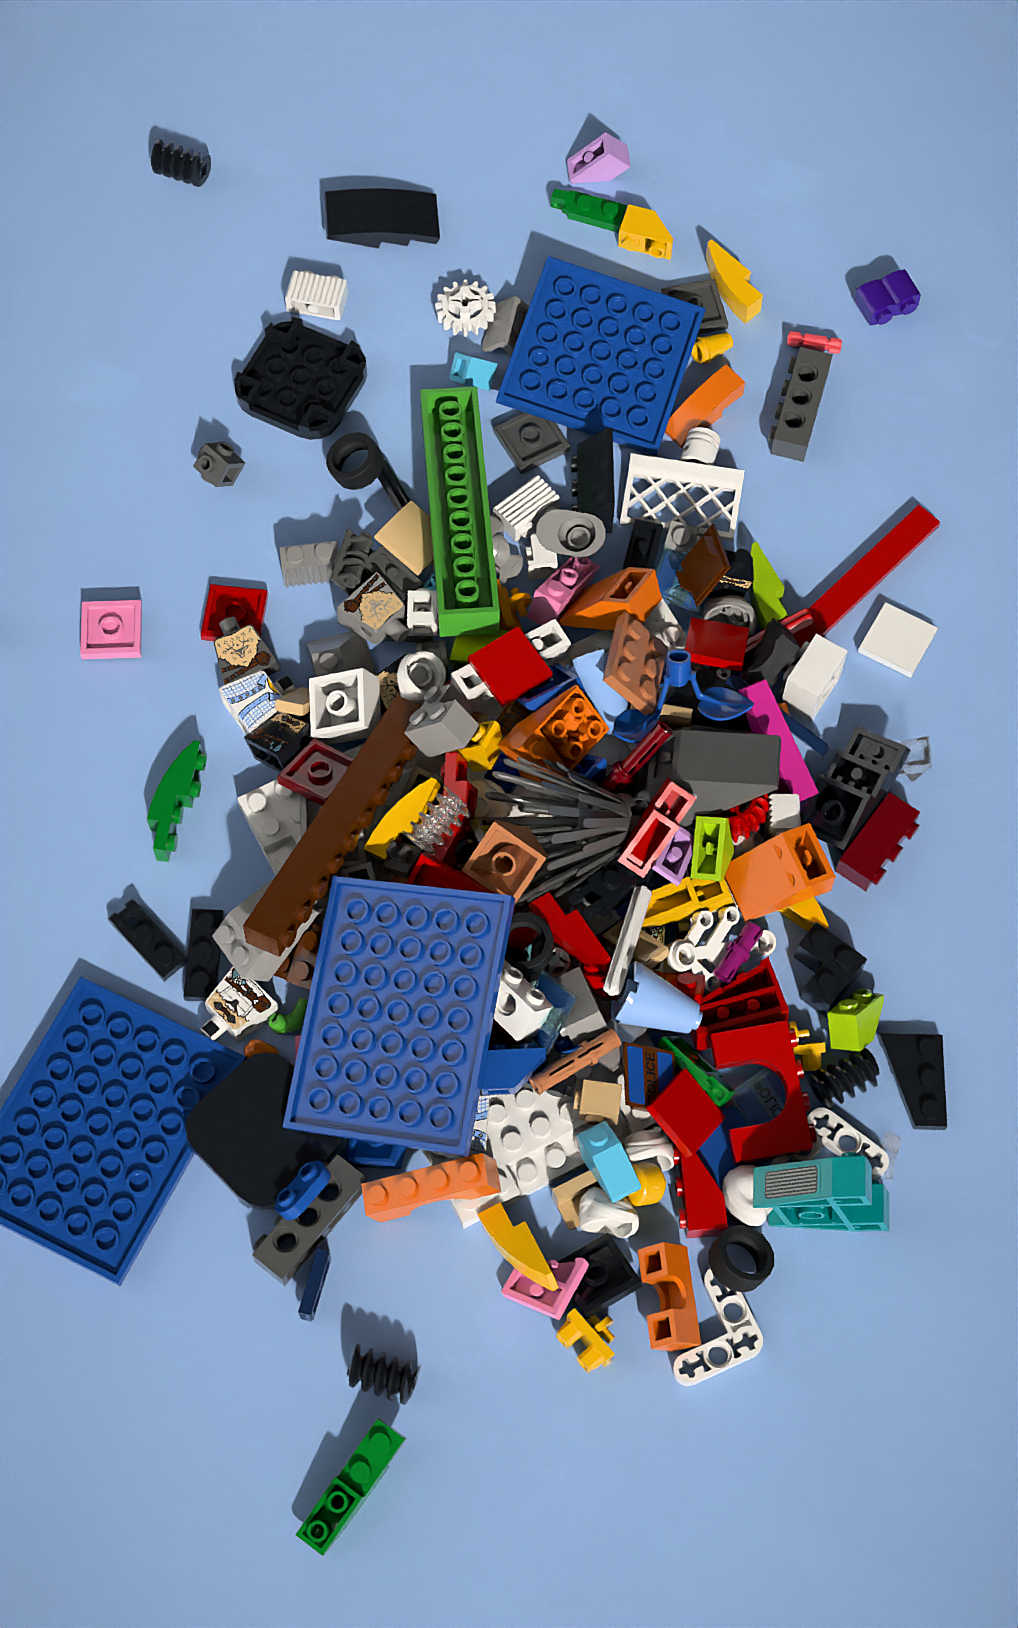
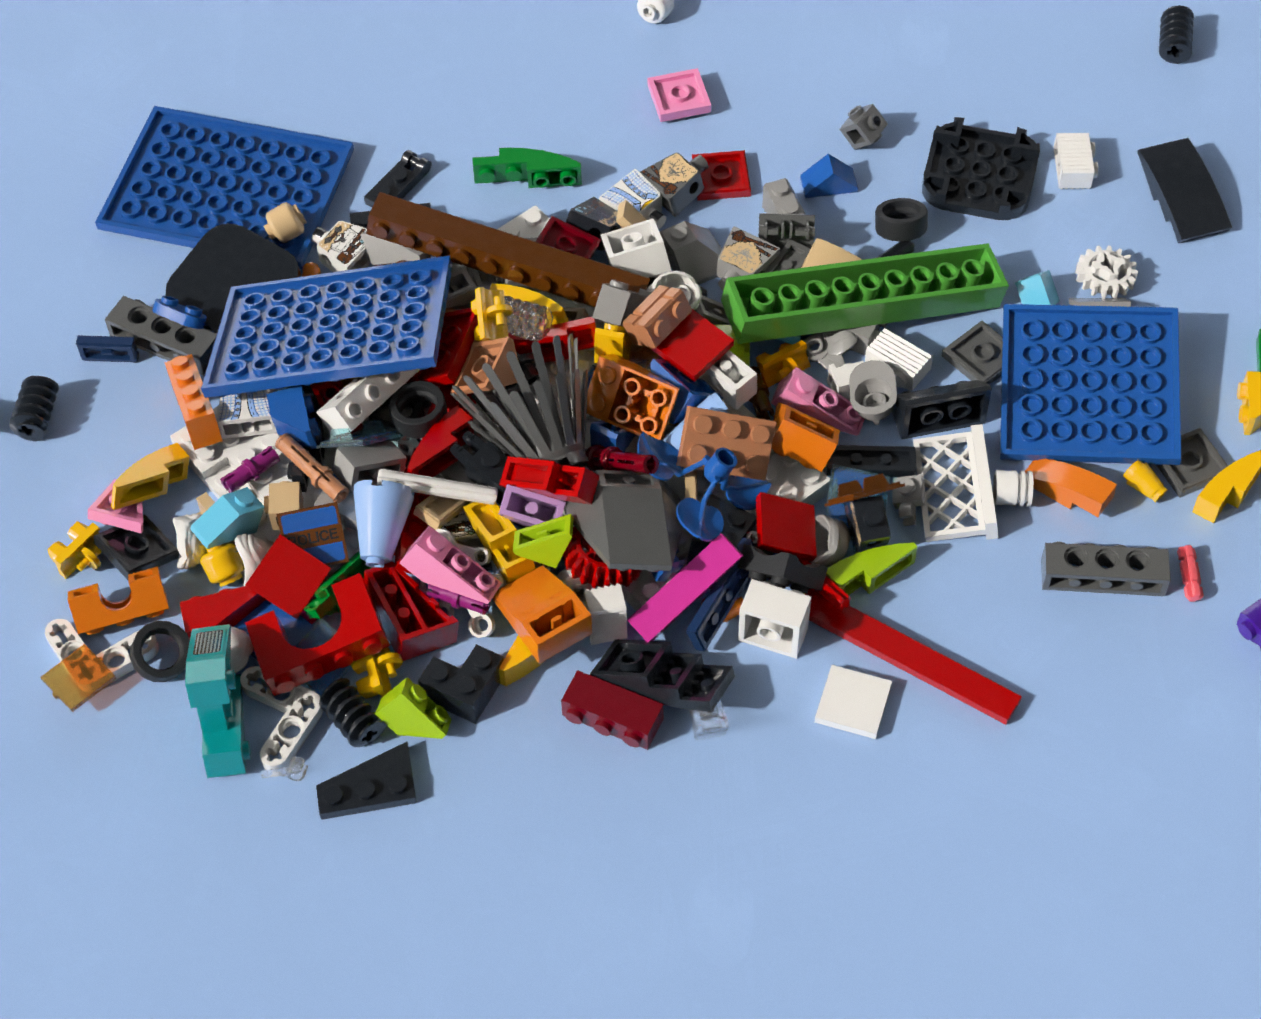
camera: 80 degrees right, 10 degrees down
none -> clear orange piece [40,644,117,712]
none -> magenta pin [220,446,280,493]
none -> tan head [264,202,307,243]
none -> bright pink slope [399,526,502,604]
none -> yellow hips [471,287,513,341]
none -> nougat brick [623,285,692,349]
none -> blue slope [800,153,858,198]

